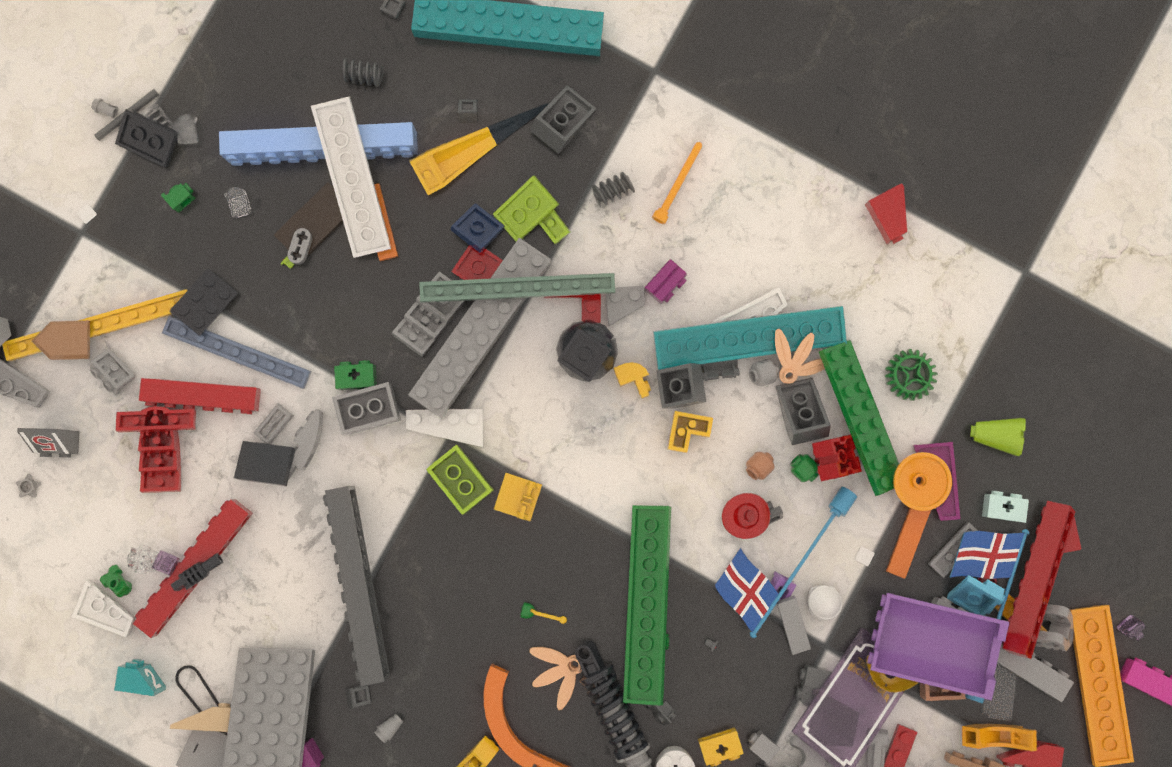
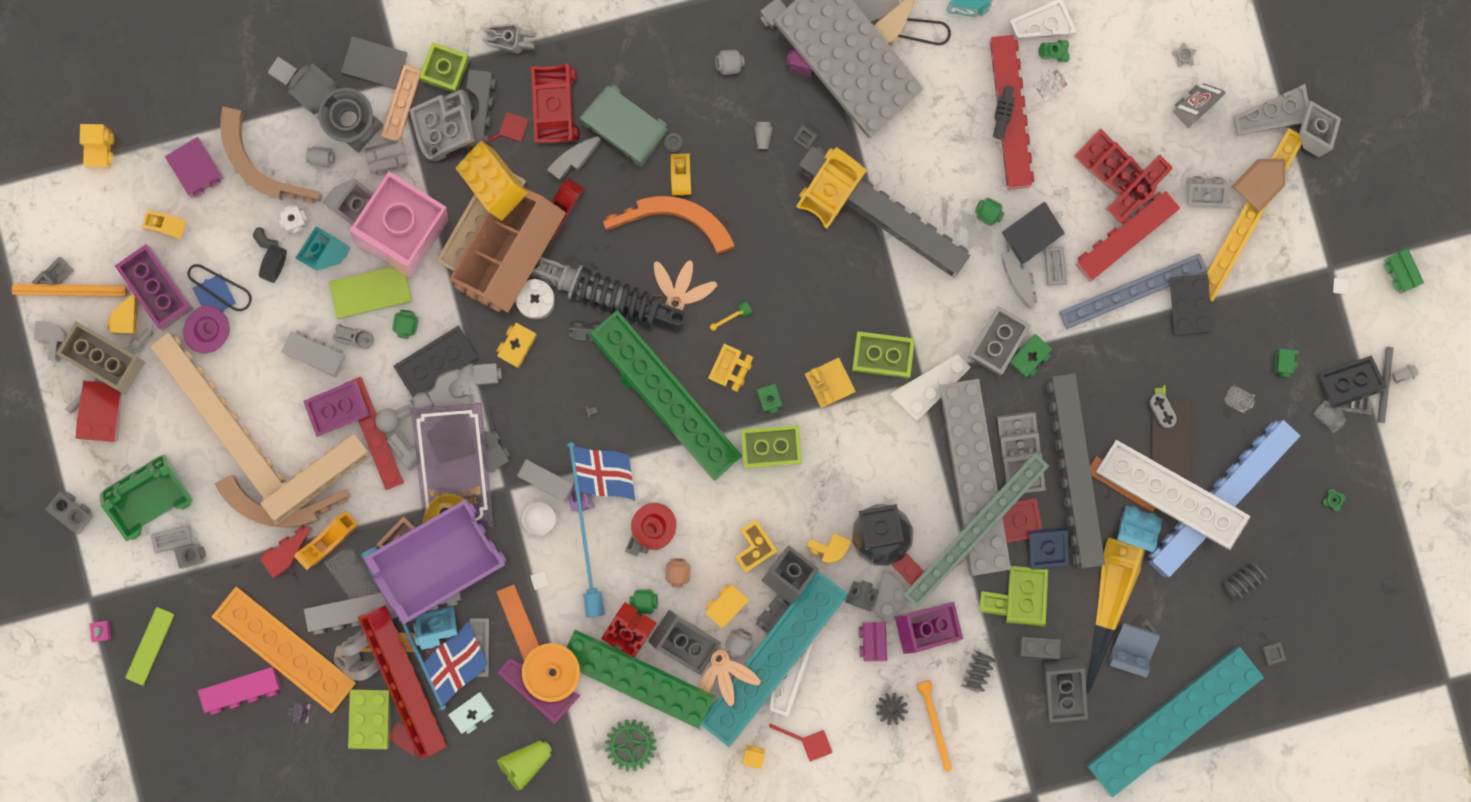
camera: 130 degrees right, 0 degrees up
clear purple tile [151,550,180,577] -> none
none -> lime brick [348,689,391,749]
none -> yellow brick [705,585,749,628]
none -> yellow plate [708,344,754,392]
none -> lime brick [741,425,802,469]
none -> yellow brick [742,745,765,769]
none -> green brick [757,384,782,414]
none -> piece [769,724,833,762]
none -> yellow piece [796,147,867,228]
none -> dark grey brick [846,580,879,612]
none -> black gear [875,693,908,725]
none -> magenta slope [894,602,963,654]
none -> green head [974,198,1004,226]
none -> dark grey piece [1018,637,1061,659]
none -> dark grey brick [1046,373,1105,569]
none -> sand blue bracket [1110,623,1160,678]
none -> medium azure plate [1117,506,1162,553]
none -> green plate [1323,489,1345,511]
none -> green brick [1384,249,1424,294]

